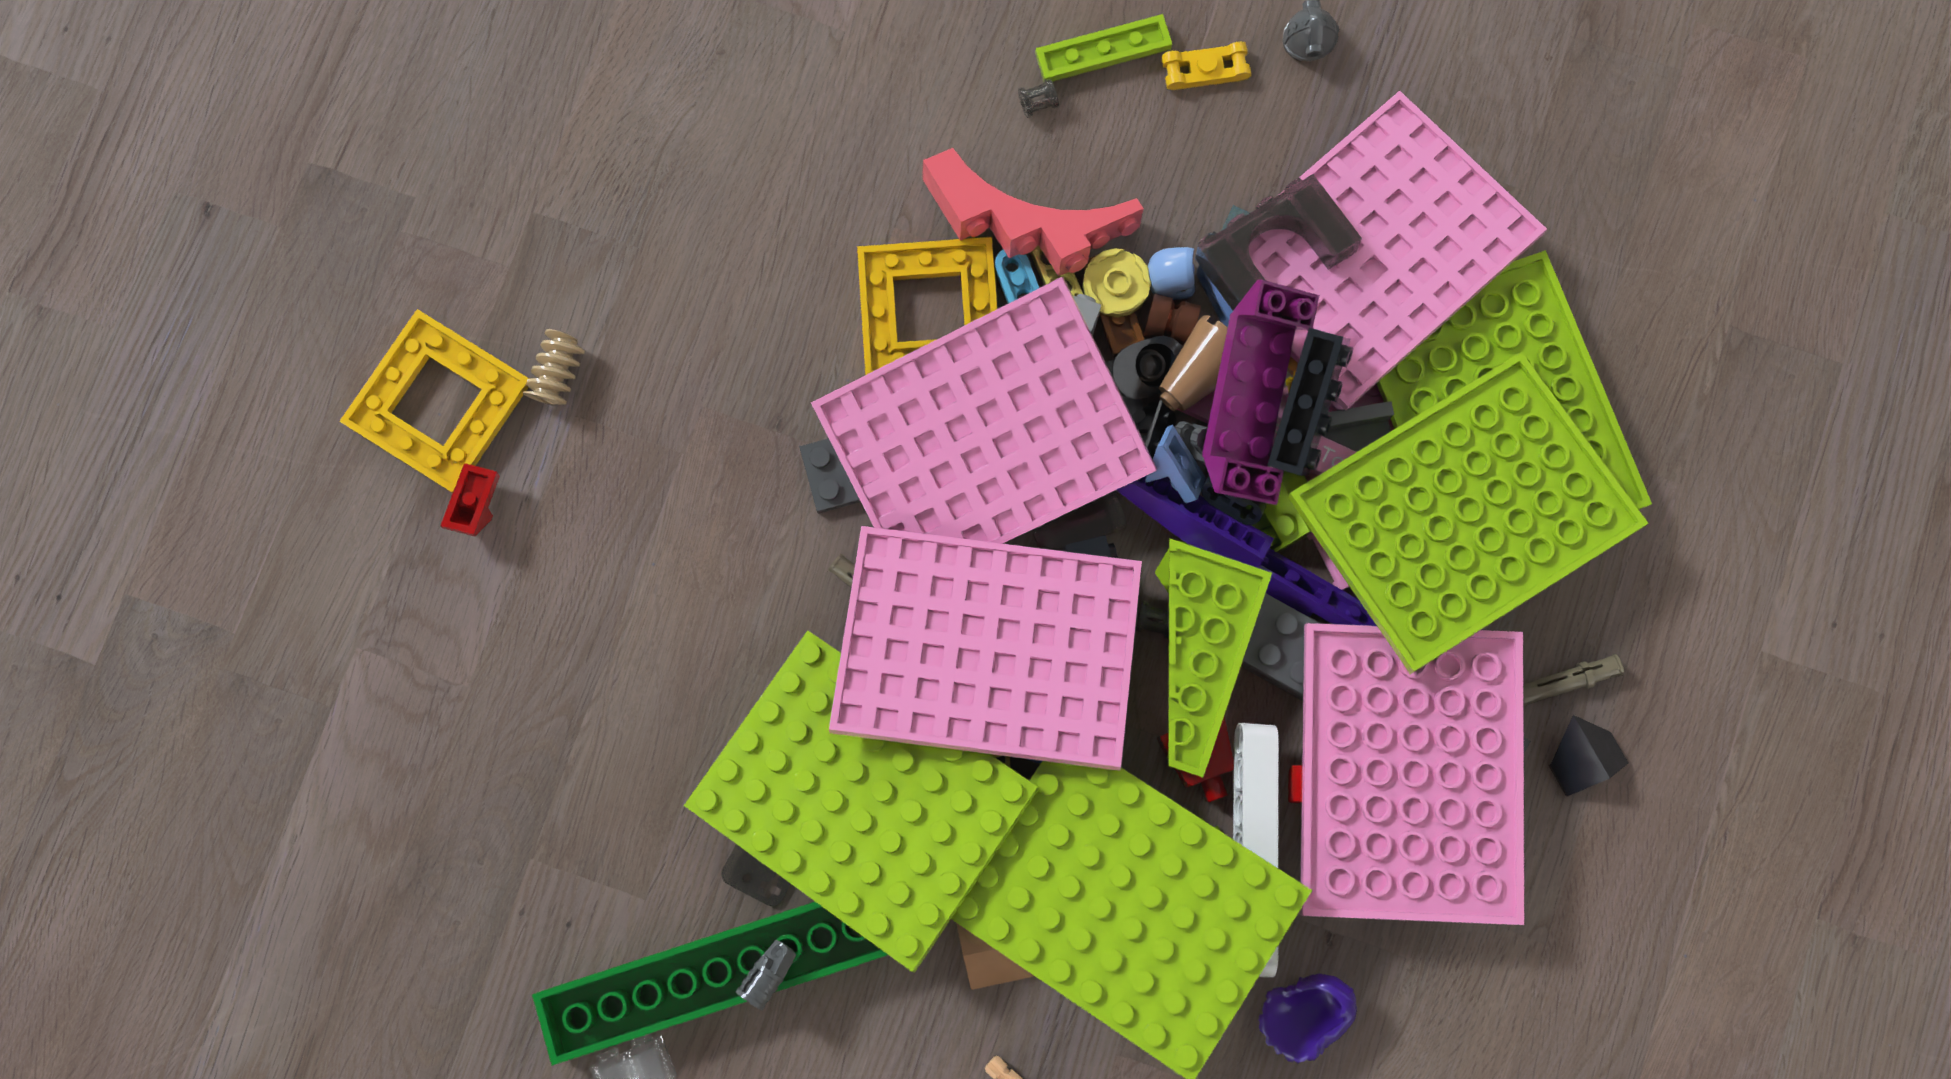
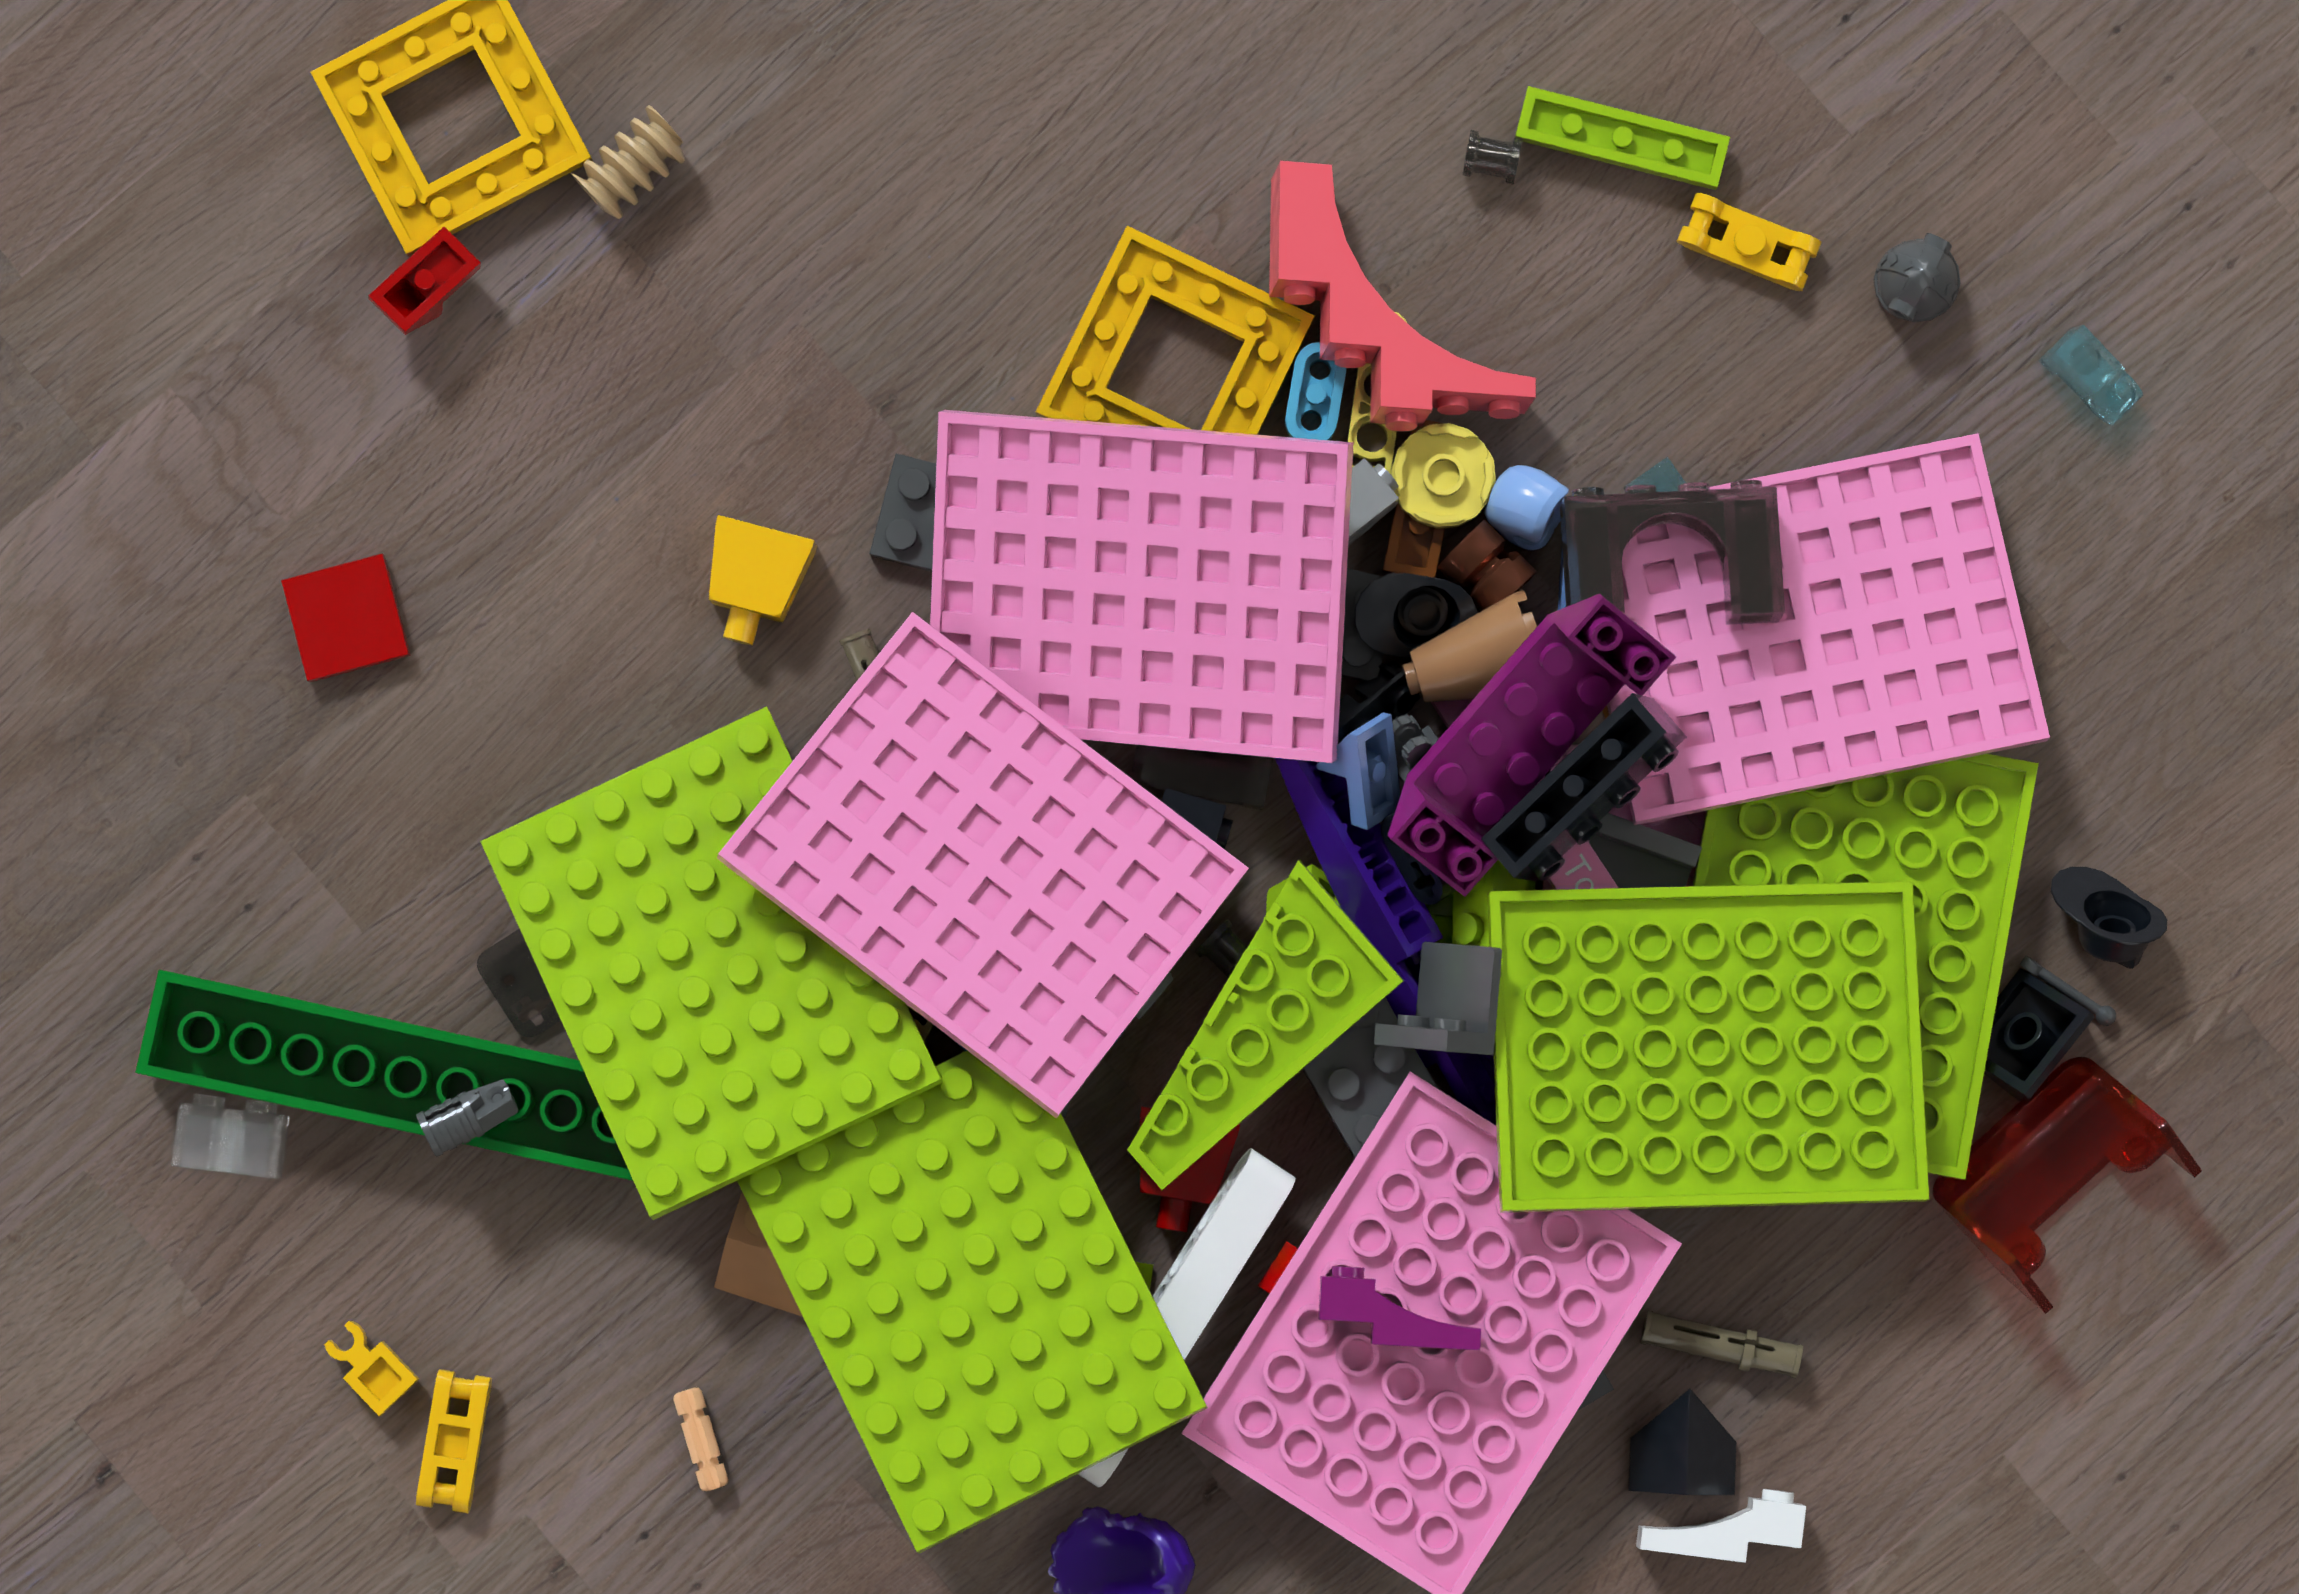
camera: 30 degrees right, 5 degrees up
none -> red tile [281,553,411,682]
none -> yellow torso [709,515,817,646]
none -> magenta slope [1318,1266,1481,1350]
none -> dark grey bracket [1374,942,1502,1055]
none -> white slope [1636,1489,1806,1563]
none -> clear red windscreen [1933,1057,2202,1314]
none -> black slope [1984,968,2095,1101]
none -> dark grey hinge [2020,956,2116,1026]
none -> clear light blue leg [2038,325,2143,425]
none -> black piece [2051,867,2168,969]

